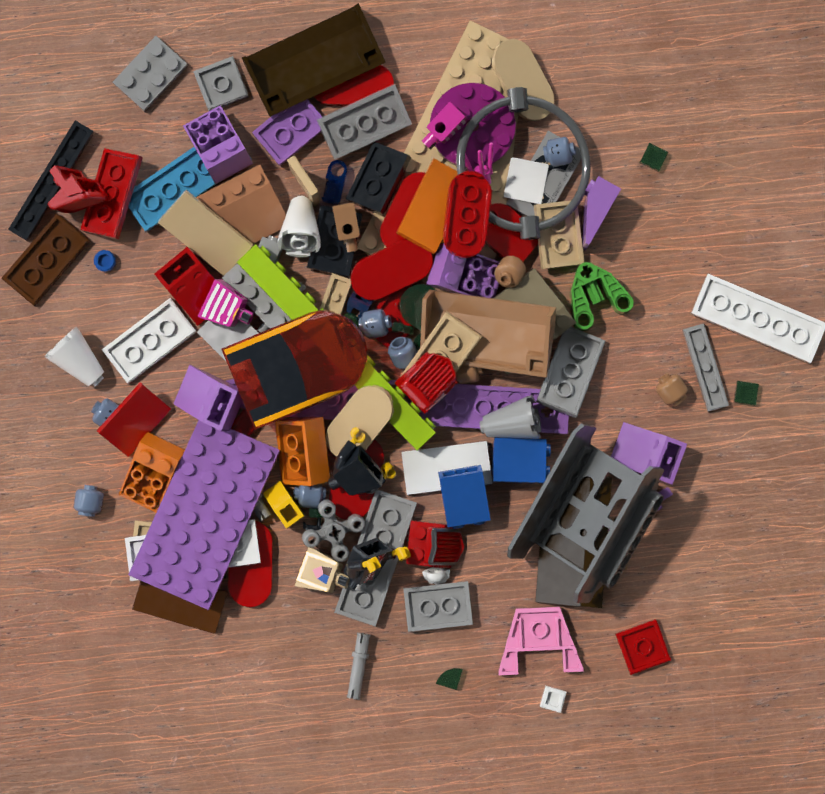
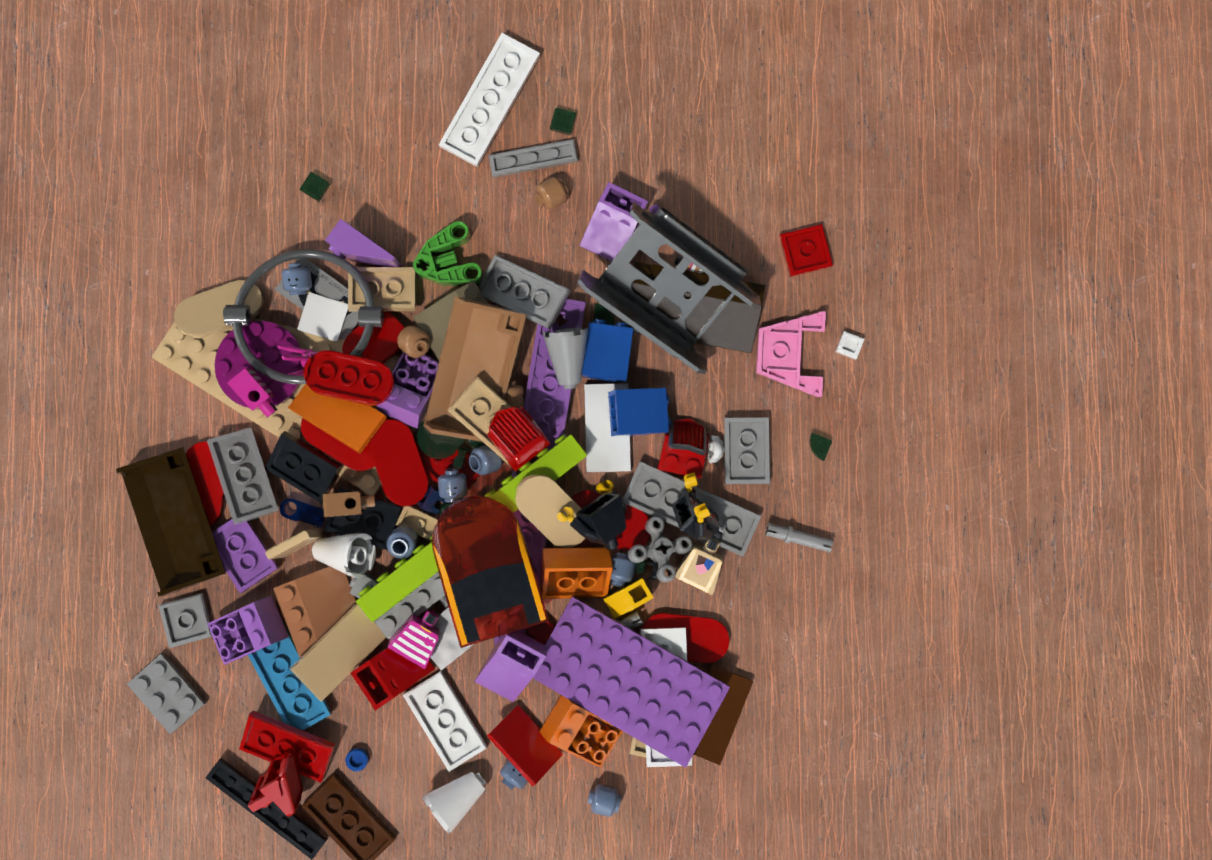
camera: 80 degrees left, 0 degrees up
none -> sand blue head [387,526,418,559]
none -> clear green tile [593,303,615,326]

